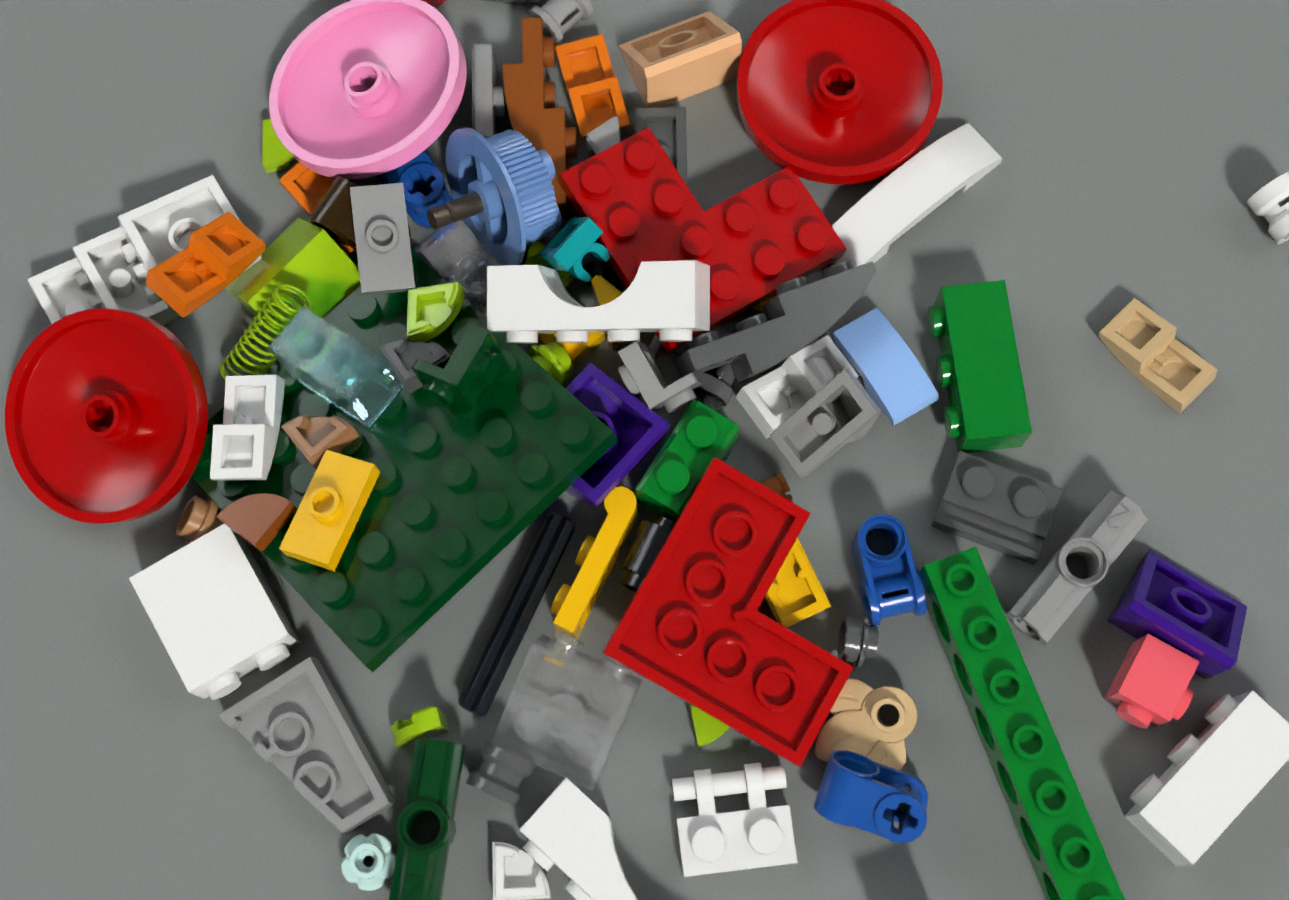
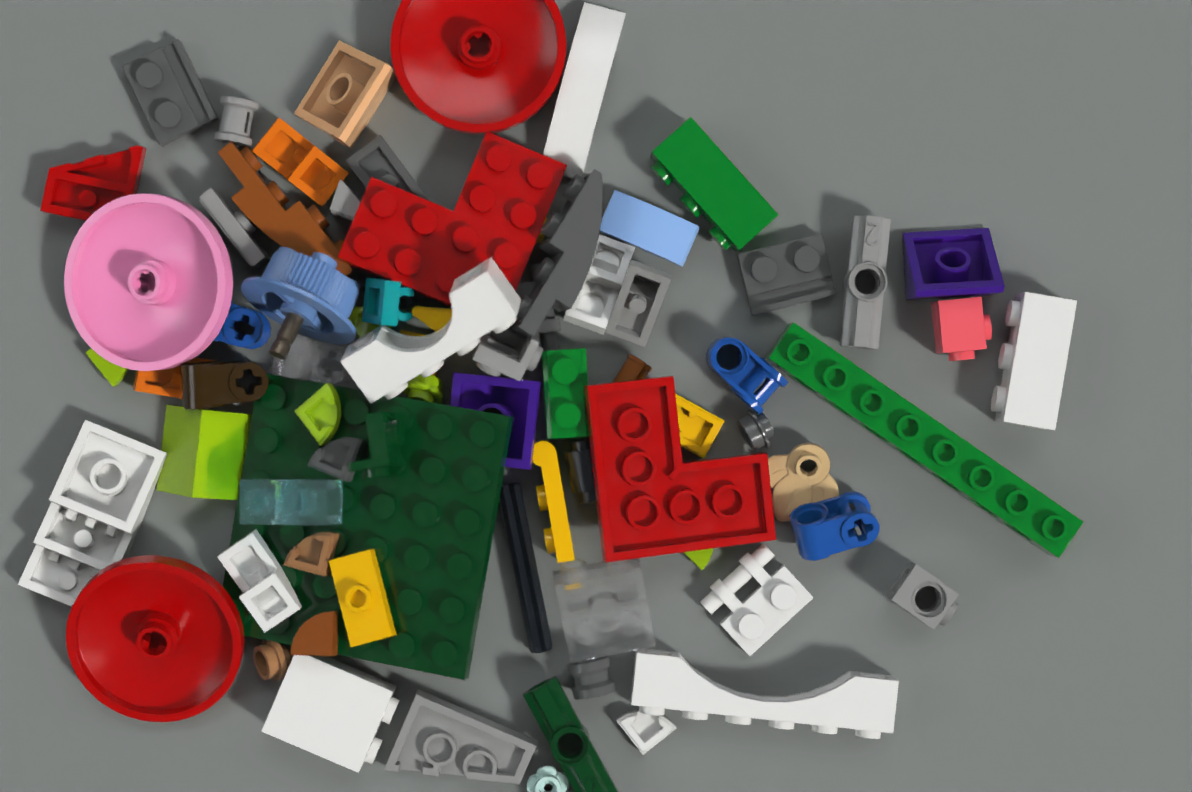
camera: 40 degrees left, 15 degrees up
orange slope [145,212,266,318] -> none
lime piece [220,284,313,381] -> none
light grey plate [349,183,415,296] -> none
lime tile [390,705,449,747] -> none
tan slope [1099,298,1218,414] -> none

